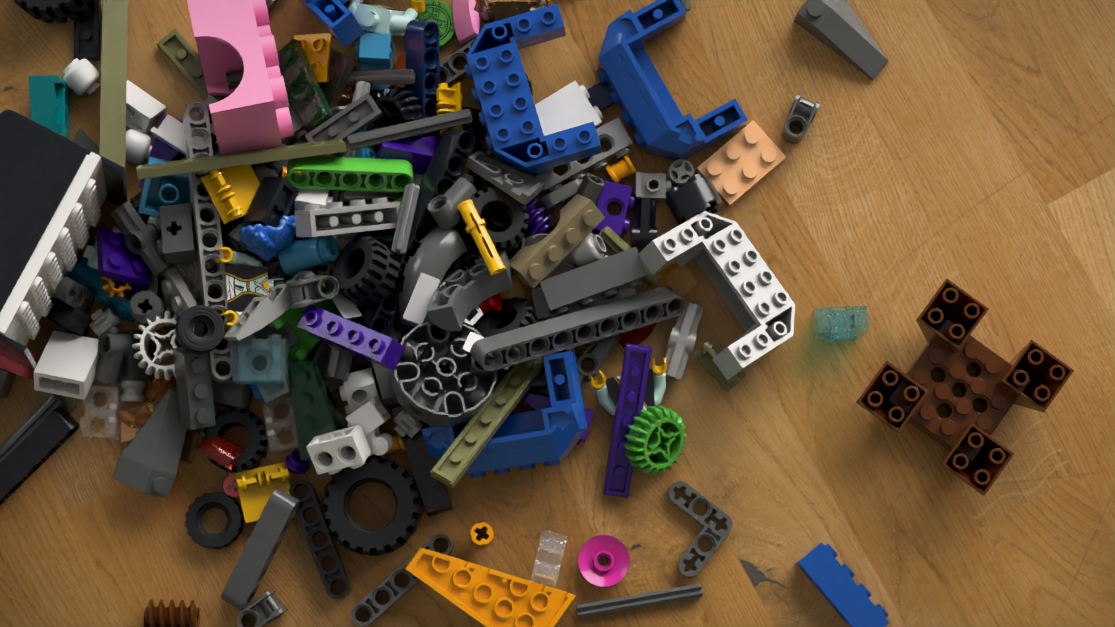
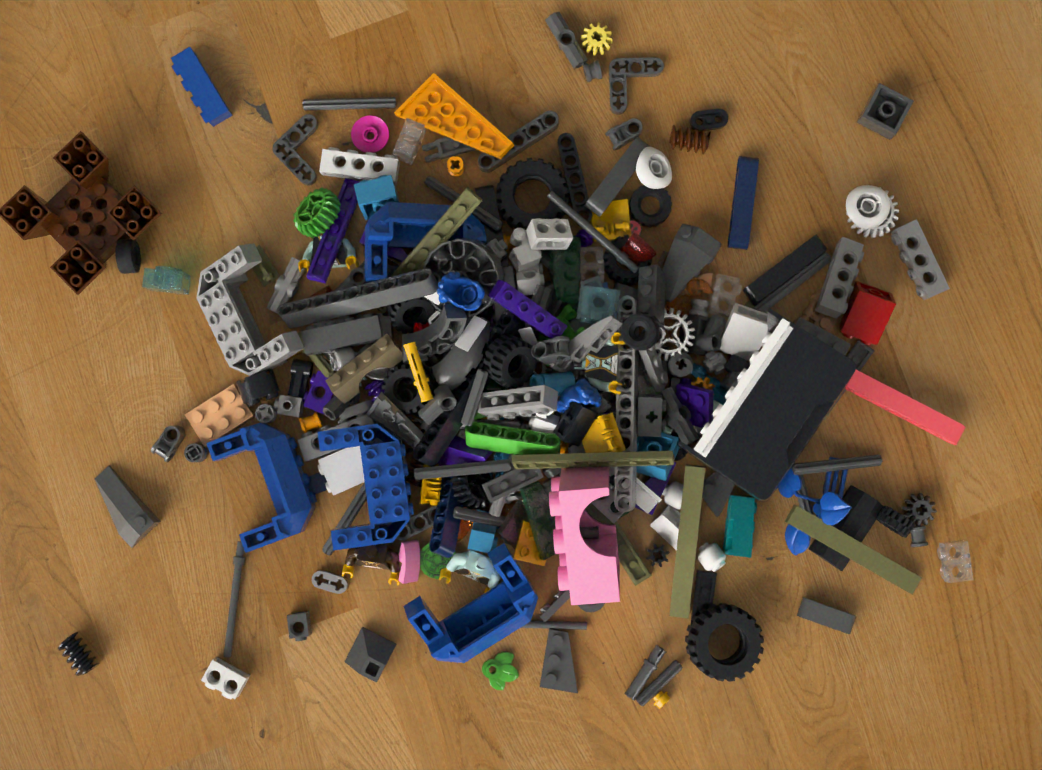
camera: 165 degrees left, 5 degrees up
none -> black tyre [115,239,141,274]
none -> dark grey wheel [184,443,208,462]
none -> white brick [319,147,400,185]
none -> dark grey axle [322,482,367,556]
none -> dark azure brick [354,175,400,221]
none -> dark grey hinge [422,137,477,162]
none -> dark grey axle [425,176,503,231]
none -> blue hair [437,272,485,311]
none -> dark grey bar [547,191,639,273]
none -> white hat [636,147,672,189]
none -> black gear [645,543,670,567]
none -> dark blue beam [728,156,759,250]

